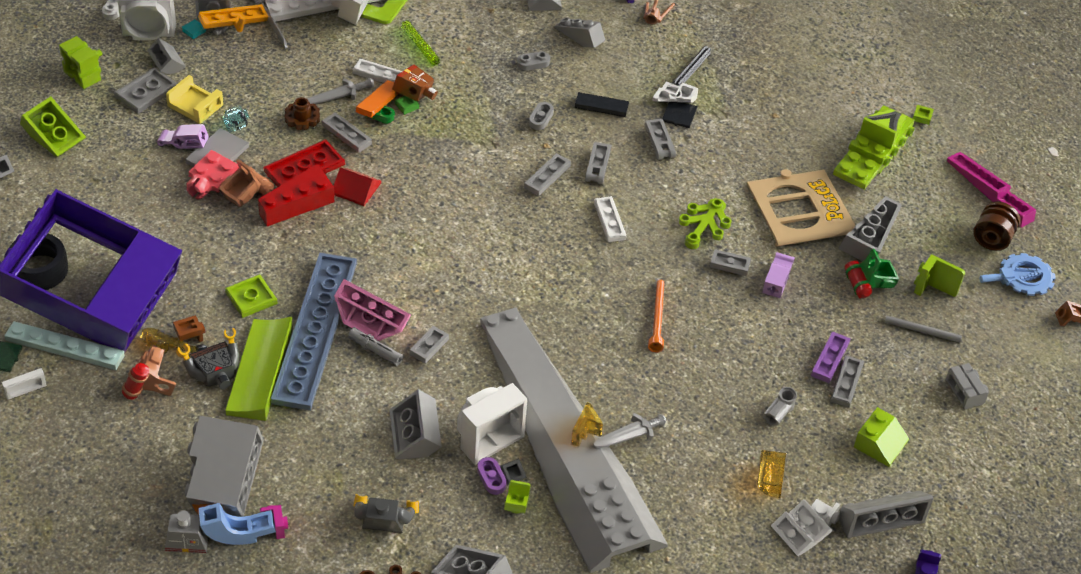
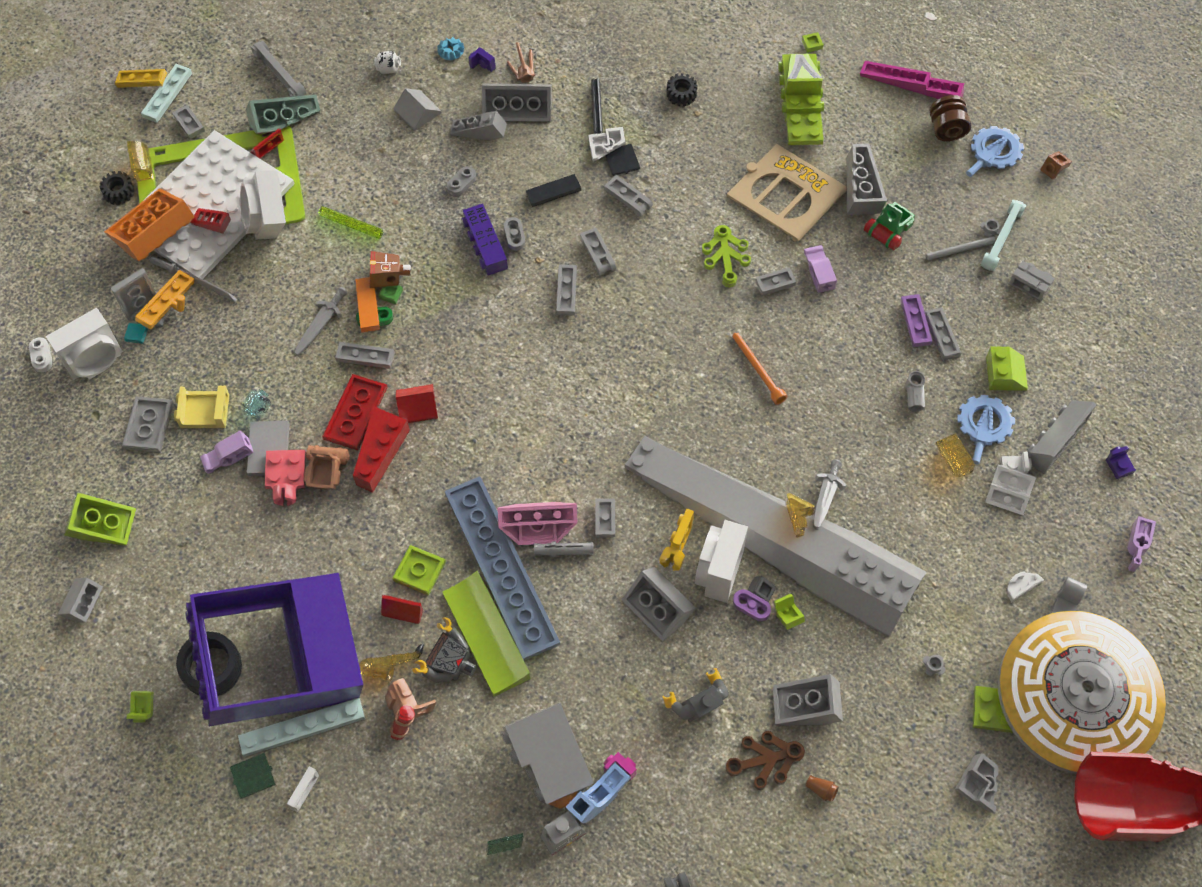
camera: 30 degrees left, 15 degrees up
lime brick [59,36,103,89] -> none
light grey brick [147,38,186,74] -> none
dark orange bracket [173,315,205,342] -> none
reddish brown plant [284,97,320,130] -> none
white tile [353,59,402,83] -> none
white tile [594,196,626,242] -> none
lime bracket [914,254,965,297] -> none
none -> red slope [381,595,423,624]
none -> dark purple brick [461,203,508,276]
none -> light grey slope [482,83,552,121]
none -> clear green piece [486,833,524,855]
none -> yellow plate [659,508,694,571]
none -> black tyre [666,73,697,106]
none -> light blue bar [957,395,1015,465]
none -> light aqua piece [980,200,1026,271]
none -> light grey plate [980,219,1001,237]

